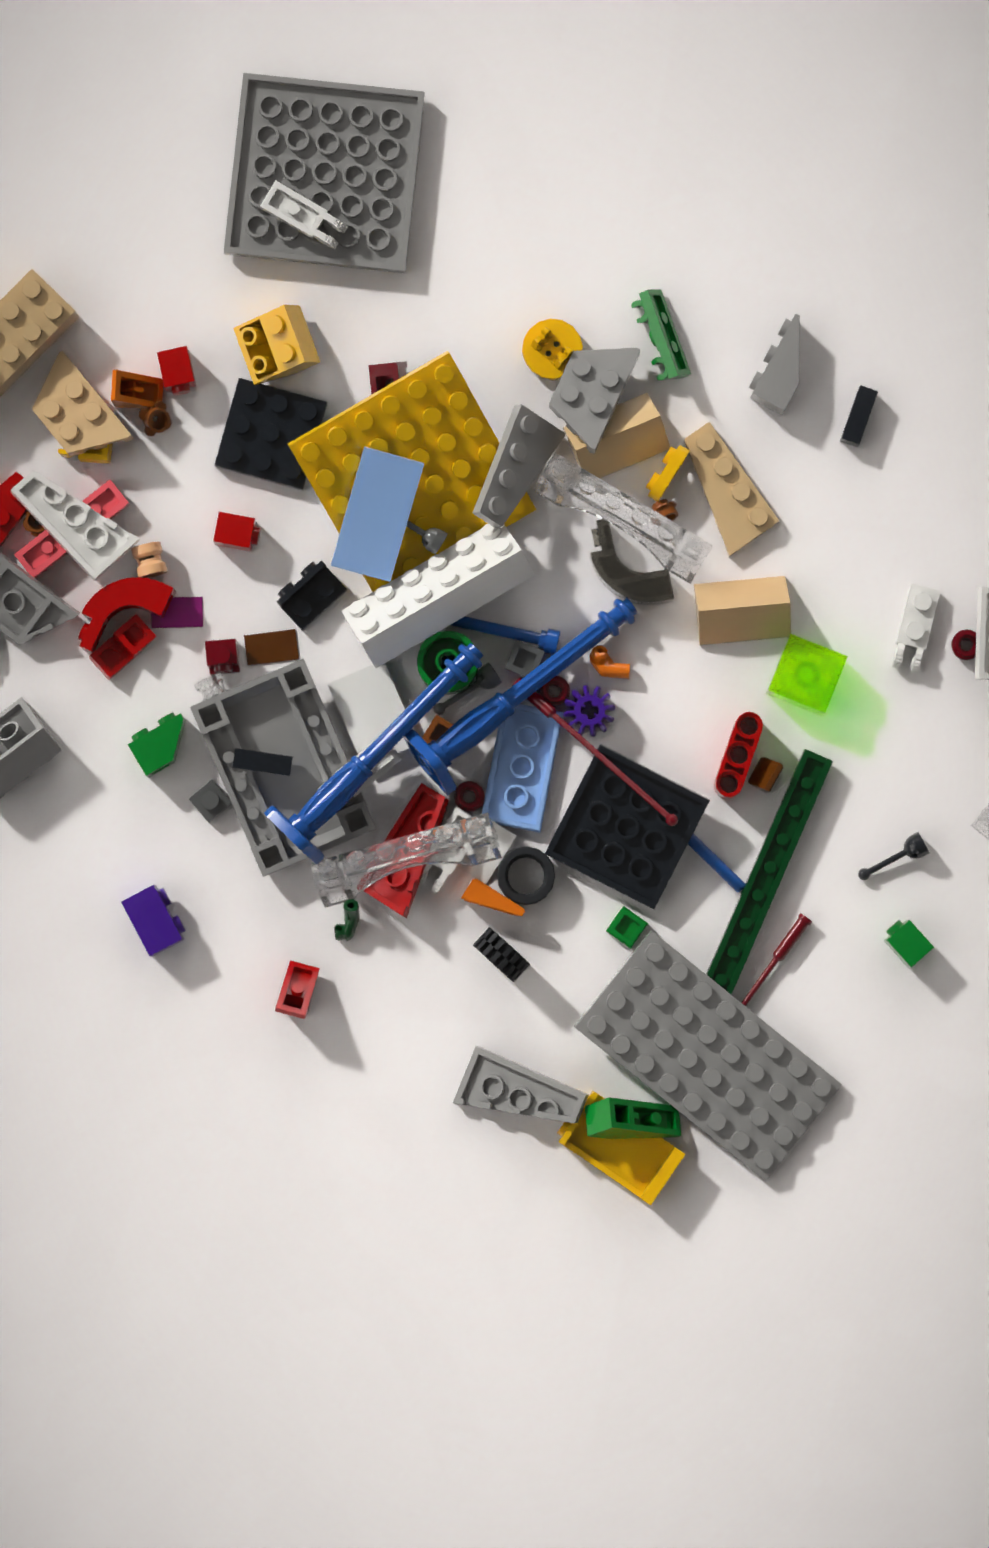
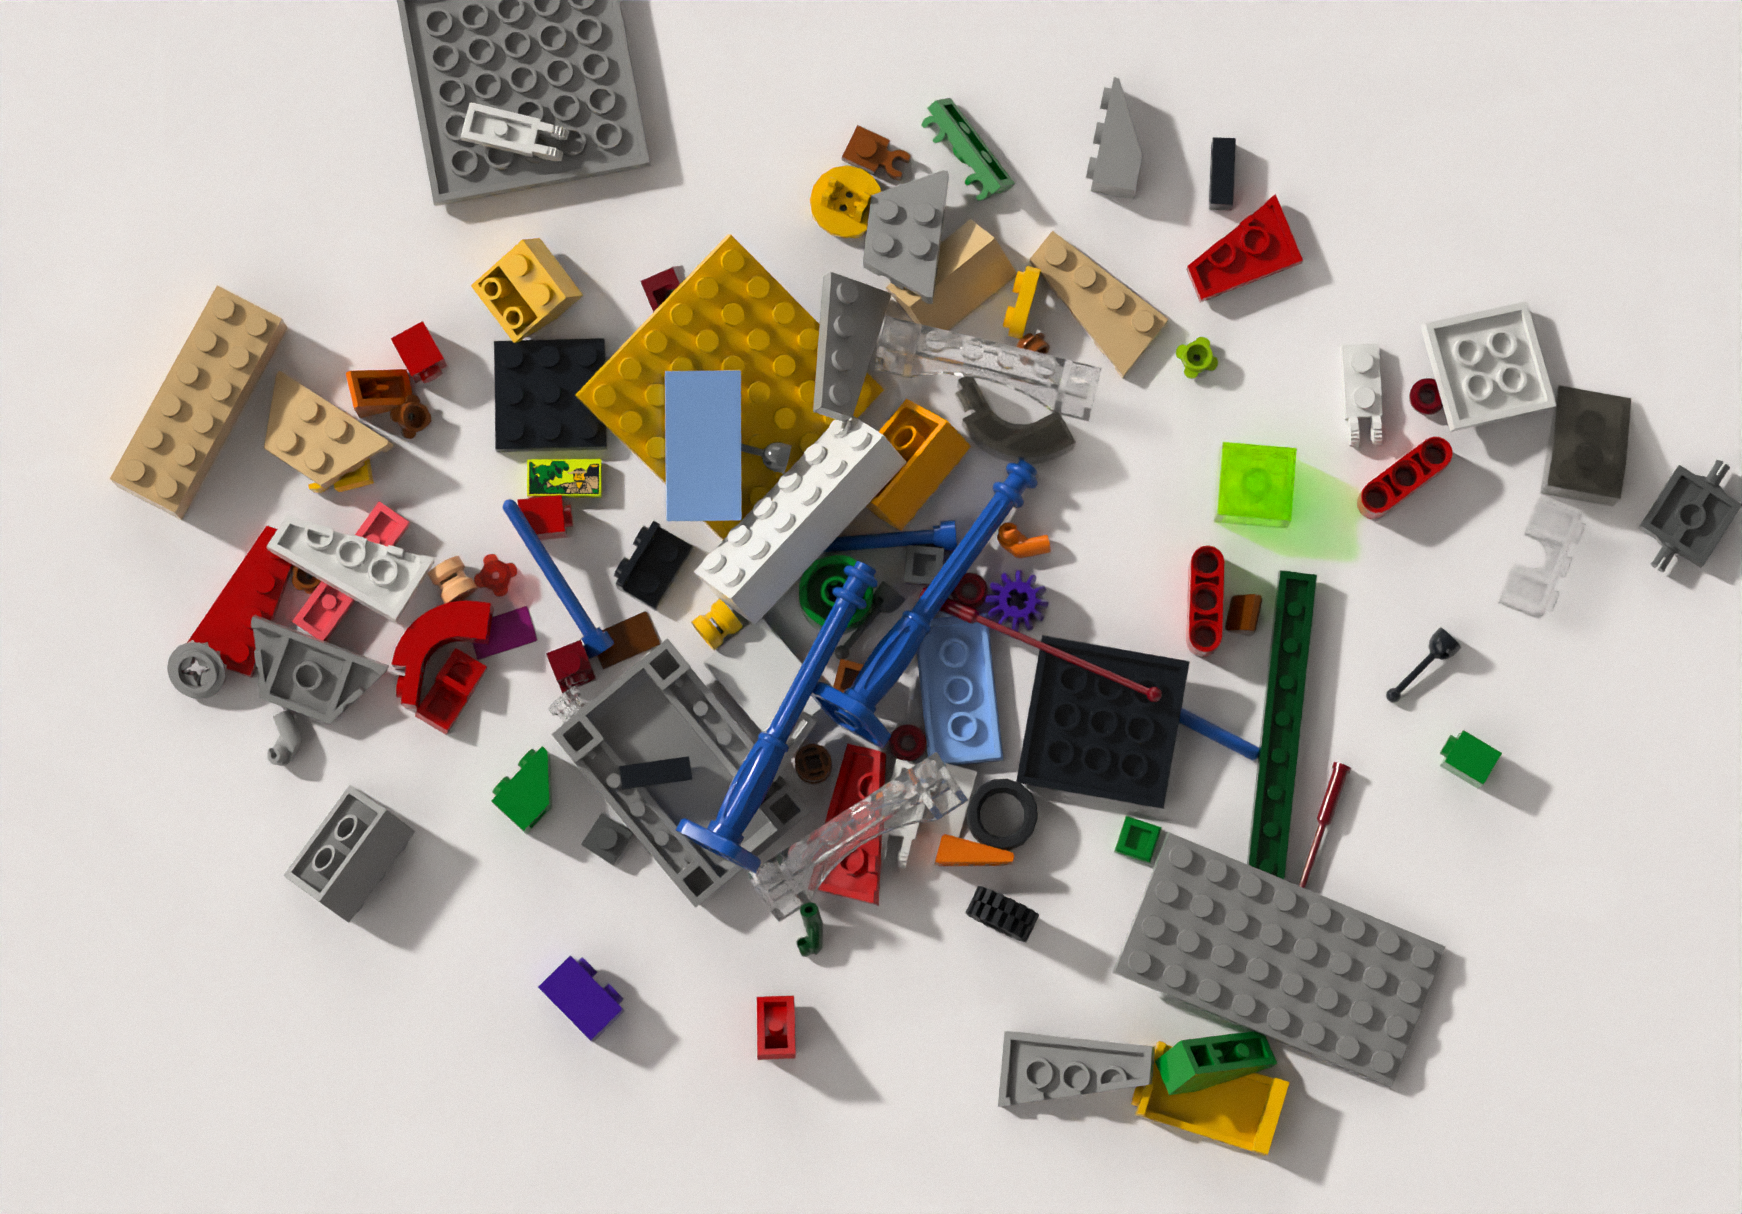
camera: 15 degrees left, 5 degrees down
tan slope [694,576,791,645] -> none
none -> clear red plate [474,554,517,597]
none -> blue piece [502,499,615,659]
none -> tile [527,459,602,498]
none -> yellow wheel [691,598,743,651]
none -> reddish brown wheel [795,744,832,785]
none -> dark orange plate [842,125,911,181]
none -> light orange slope [866,398,971,531]
none -> lime plate [1176,337,1218,379]
none -> red wing [1186,194,1303,303]
none -> red beam [1357,437,1453,519]

